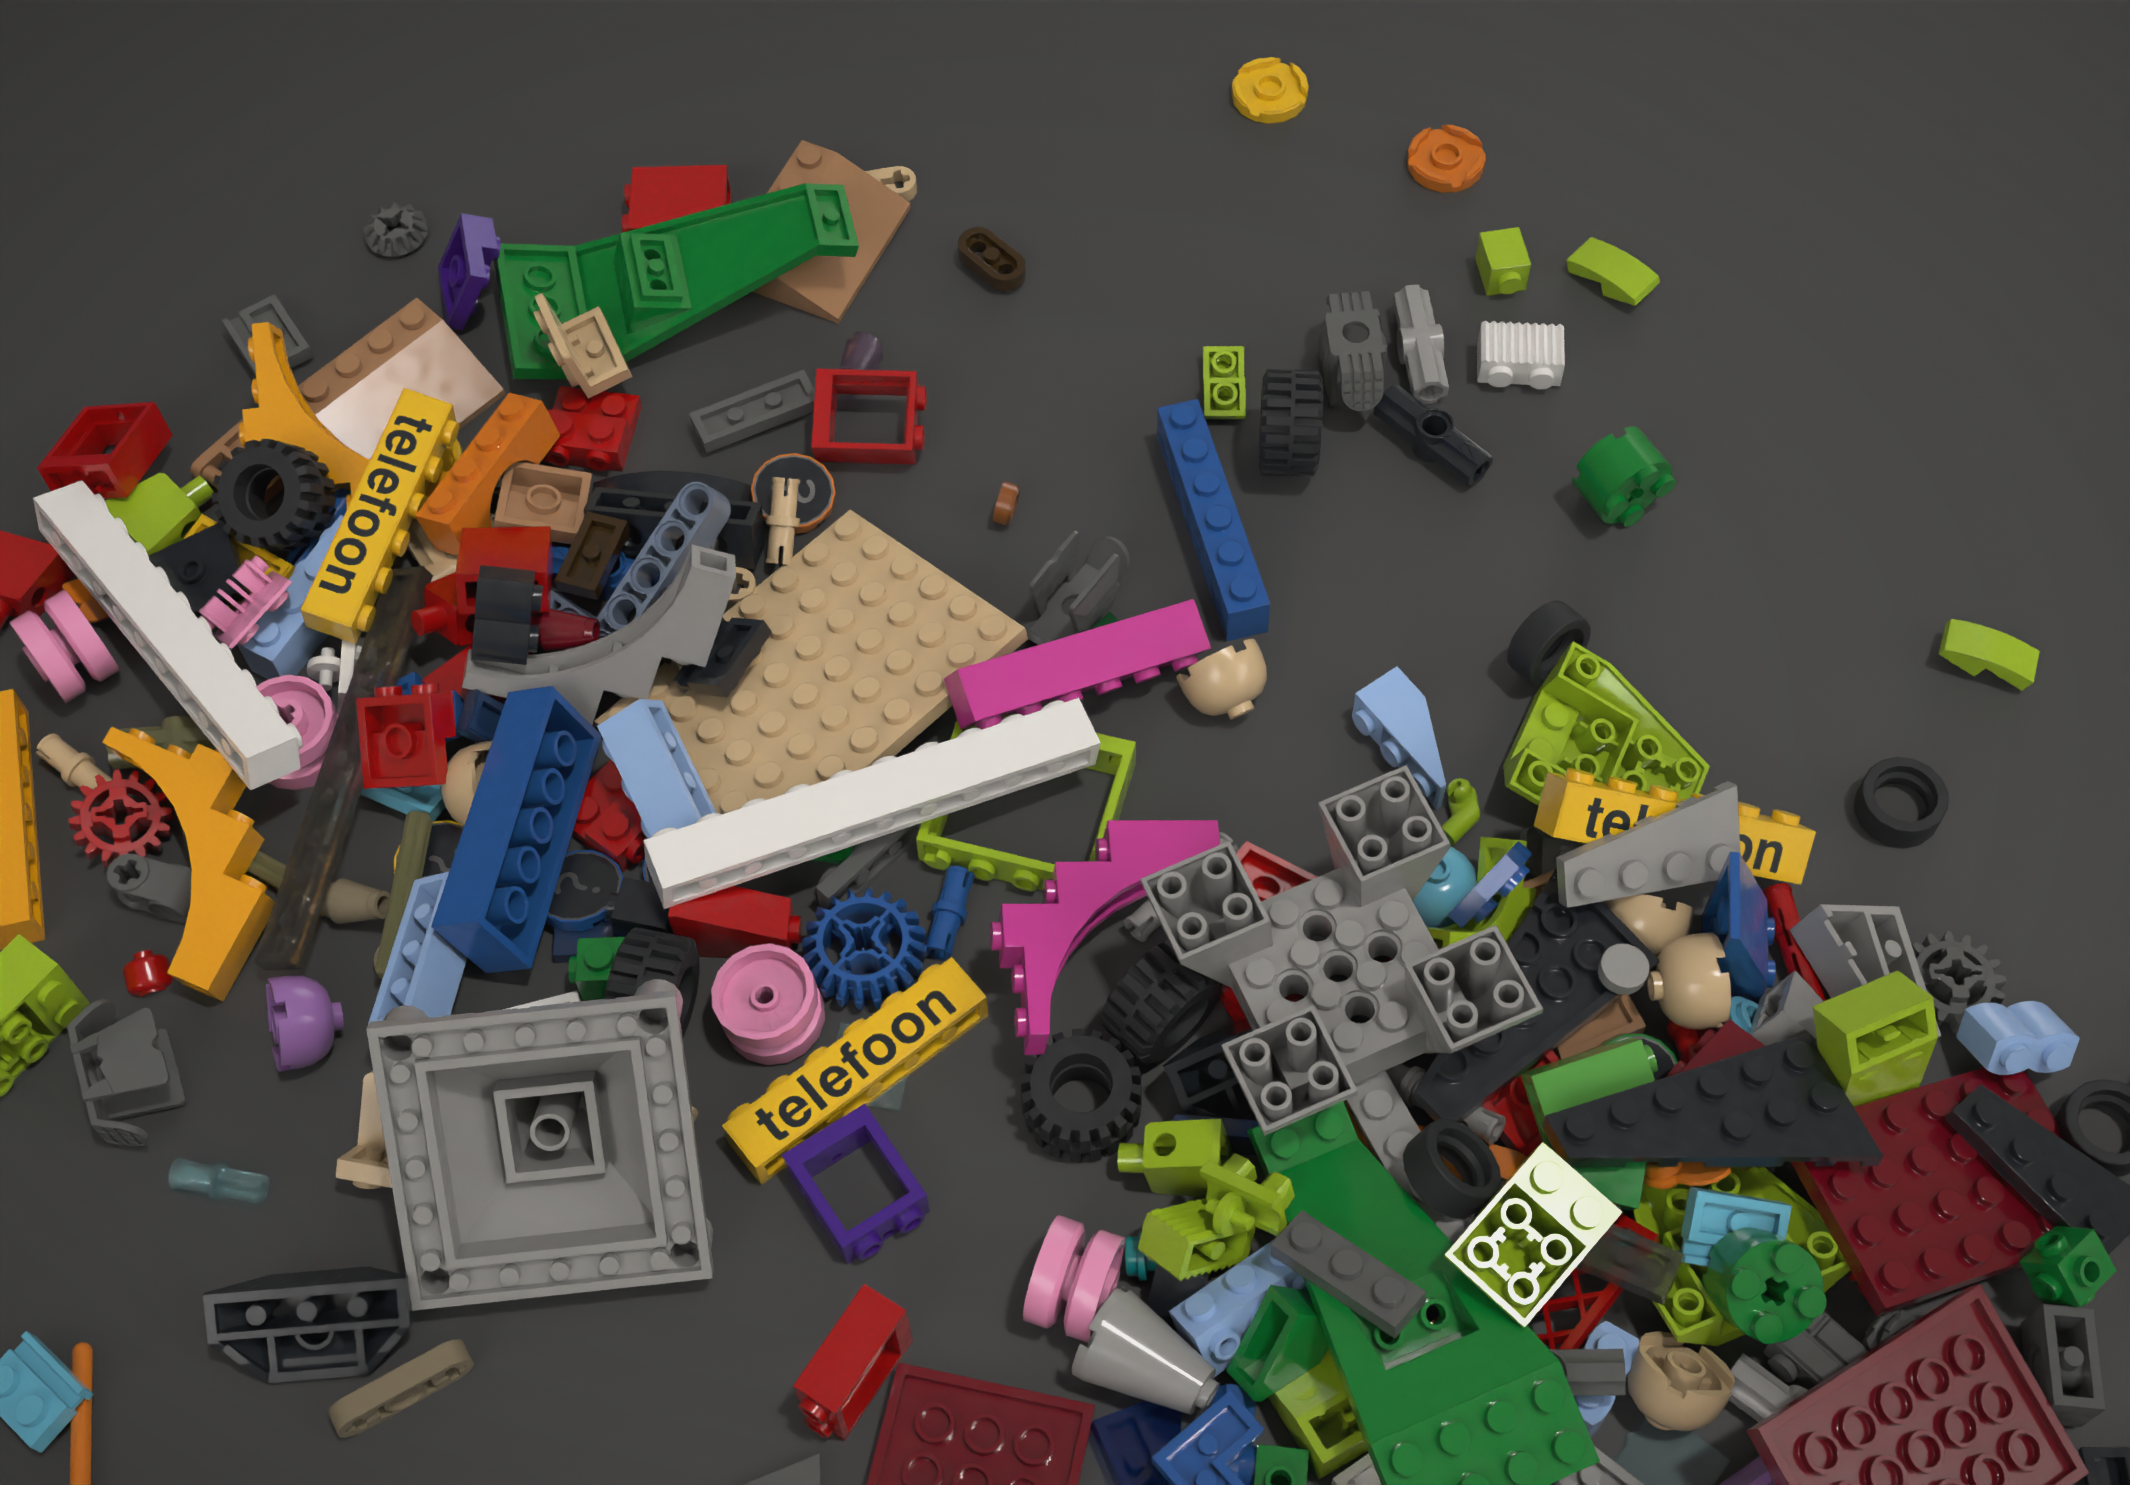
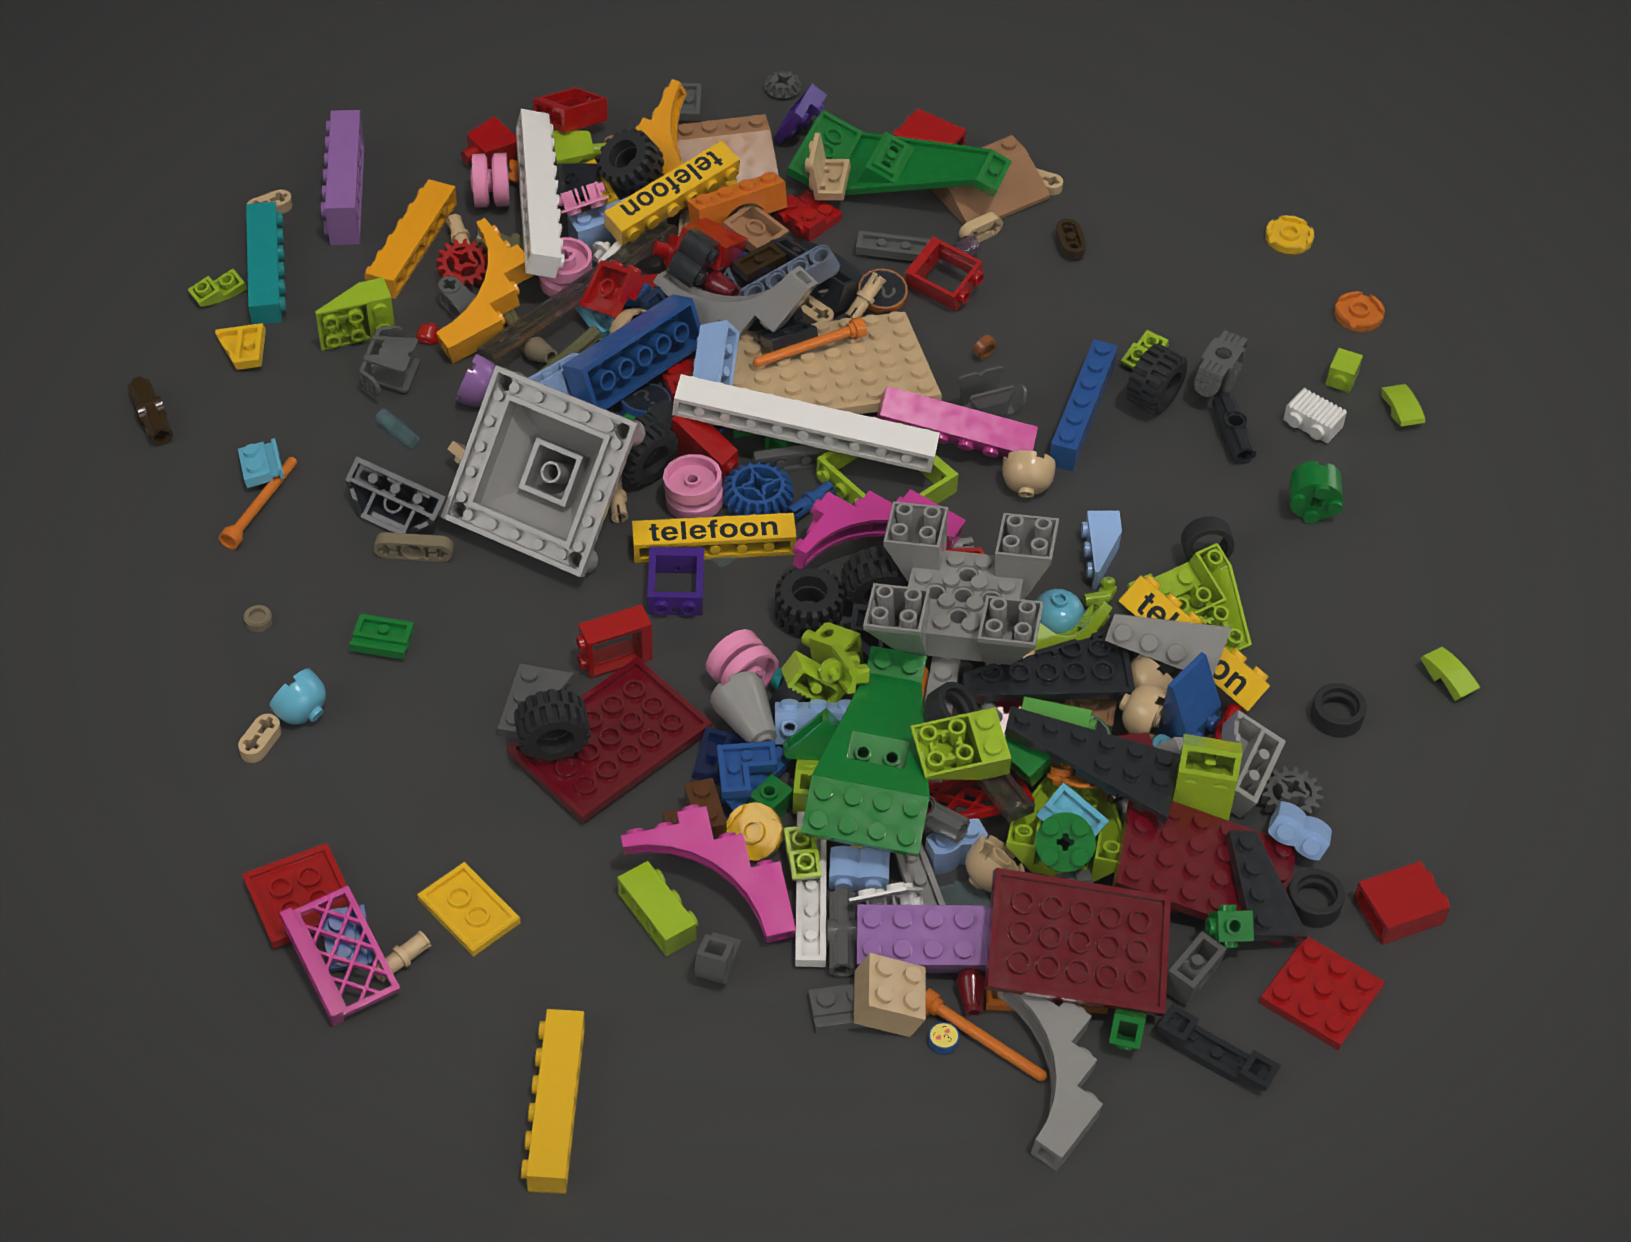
camera: 30 degrees right, 10 degrees down
dark grey plate [1270,1210,1426,1338] -> none
light grey piece [1393,285,1449,404] -> none
blue plate [1448,841,1532,928] -> none
light grey tile [1598,944,1650,995] -> none
none -> orange piece [753,317,867,367]
none -> tan beam [959,212,1003,246]

